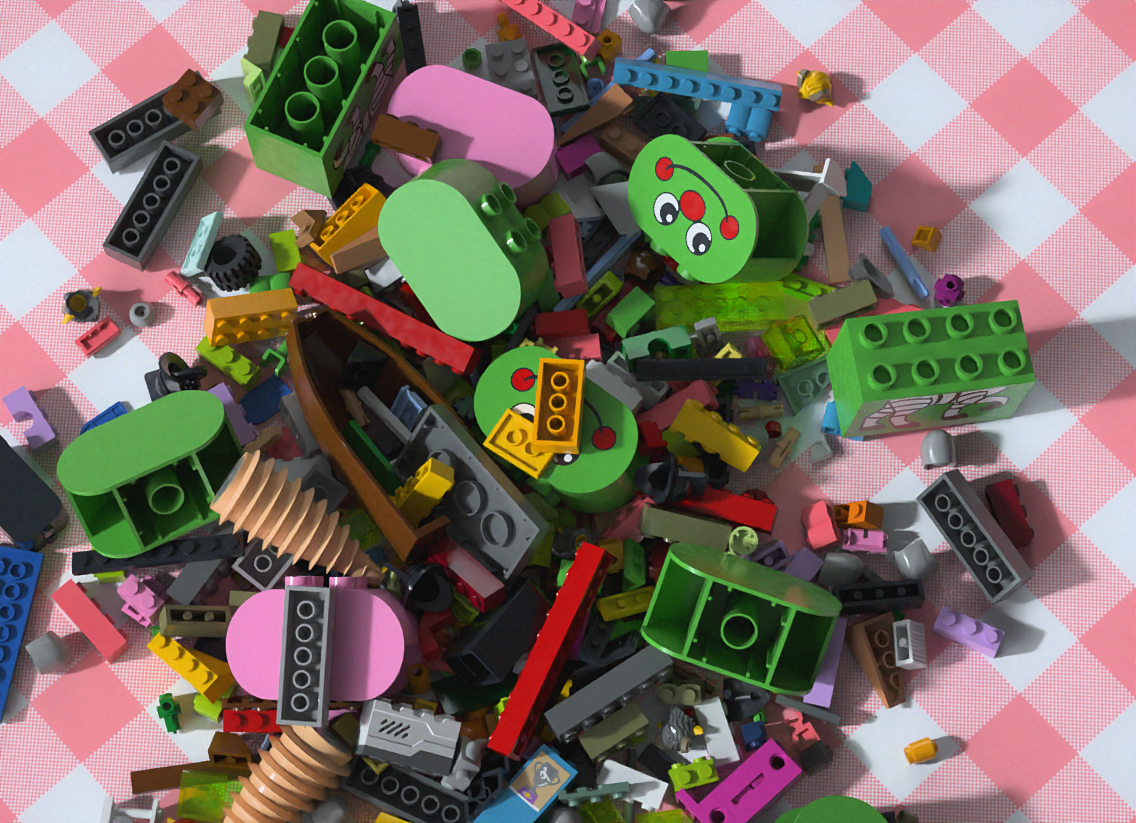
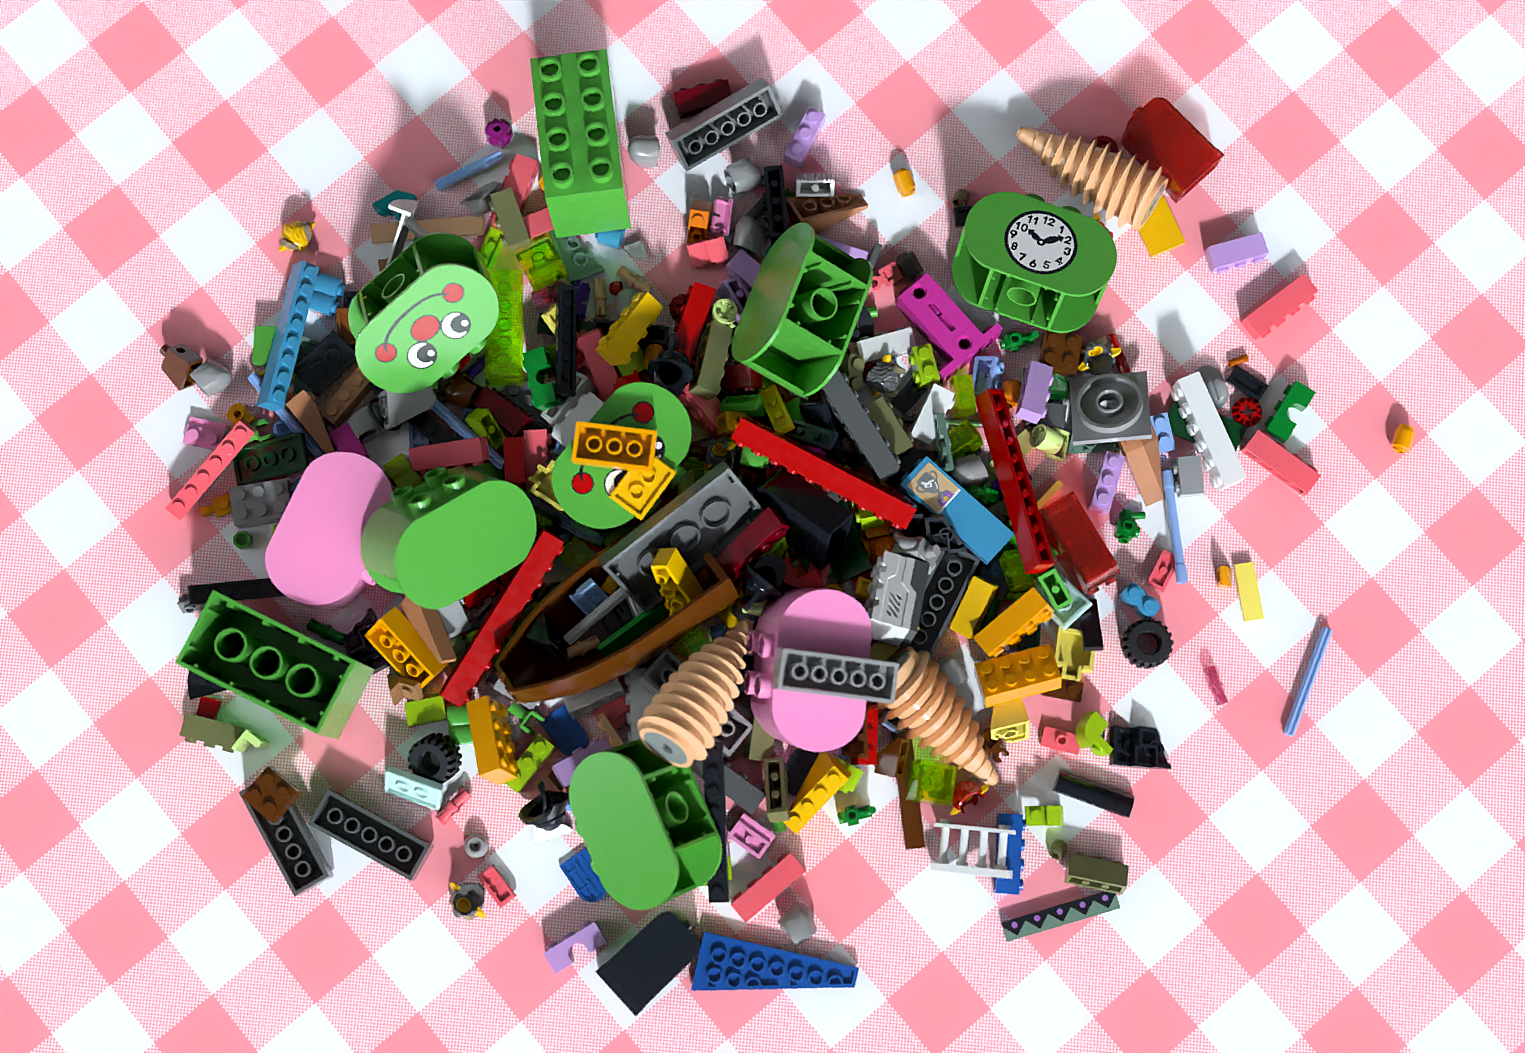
camera: 90 degrees left, 10 degrees up
bright pink brick [117,574,166,625] -> none
reddish brown brick [370,113,442,165] -> none
black plate [451,395,474,419] -> none
bright green brick [605,286,656,339] -> none
light grey hinge [694,317,725,357] -> none
dark blue brick [740,720,768,753] -> none
light orange slope [911,225,942,253] -> none

